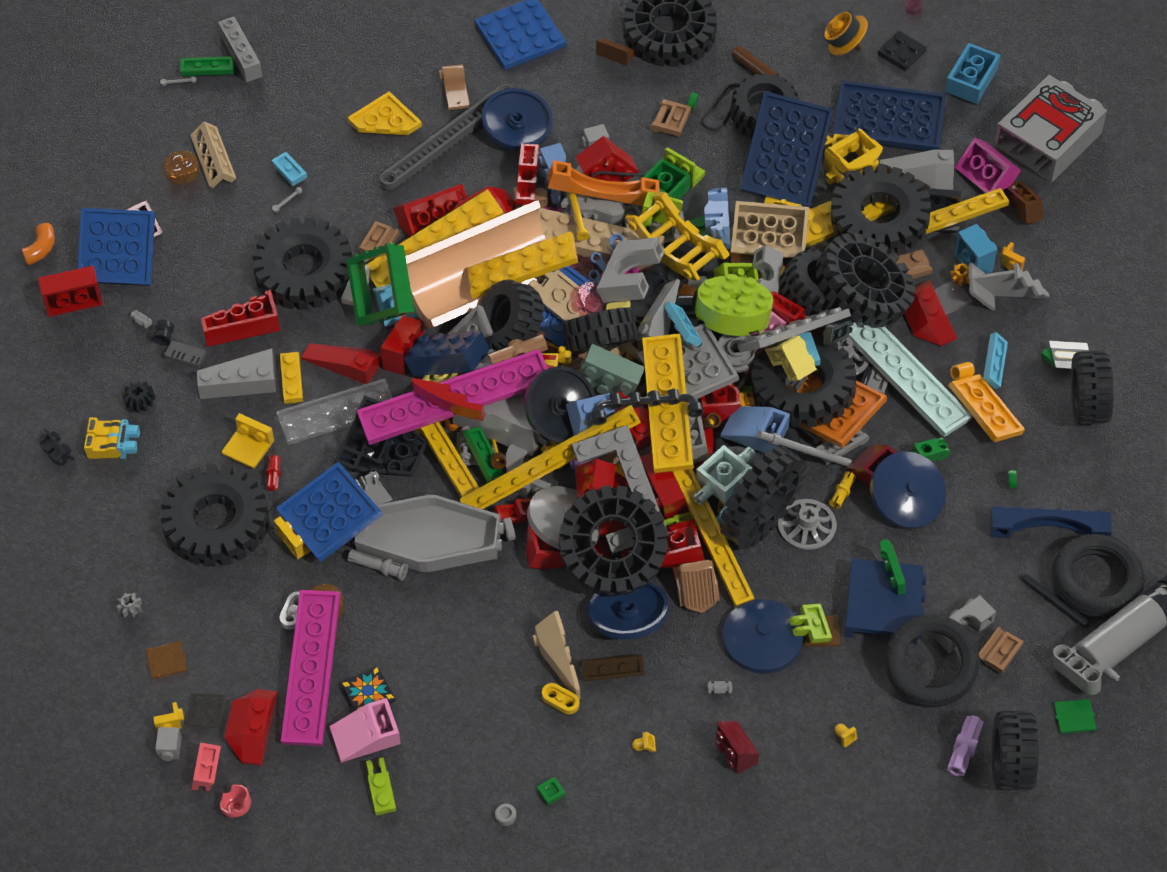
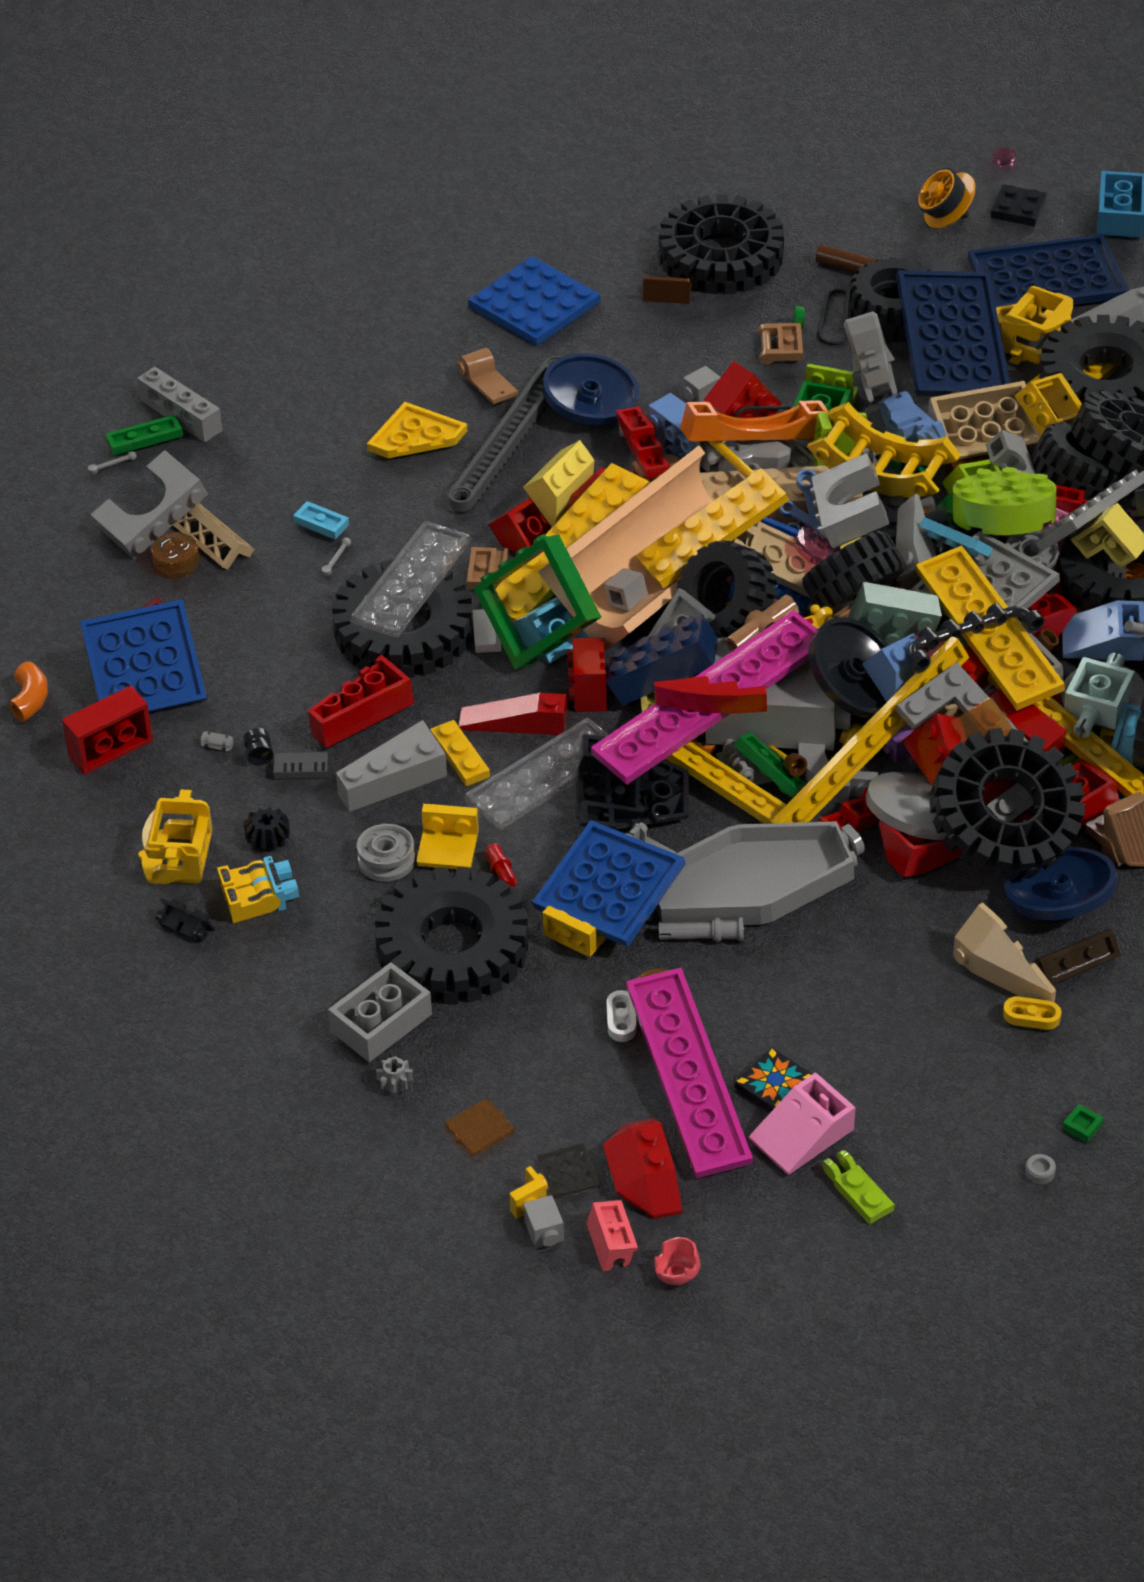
camera: 20 degrees left, 10 degrees down
none -> light grey arch [90,450,208,559]
none -> yellow animal [138,790,213,884]
none -> light grey brick [328,962,432,1062]
none -> clear plate [351,521,470,638]
none -> light grey wheel [356,824,415,882]
none -> light yellow slope [523,440,594,527]
none -> light grey brick [604,568,648,611]
none -> light grey animal [844,312,897,402]
none -> clear orange piece [951,697,1013,743]
none -> yellow window [1015,373,1082,436]

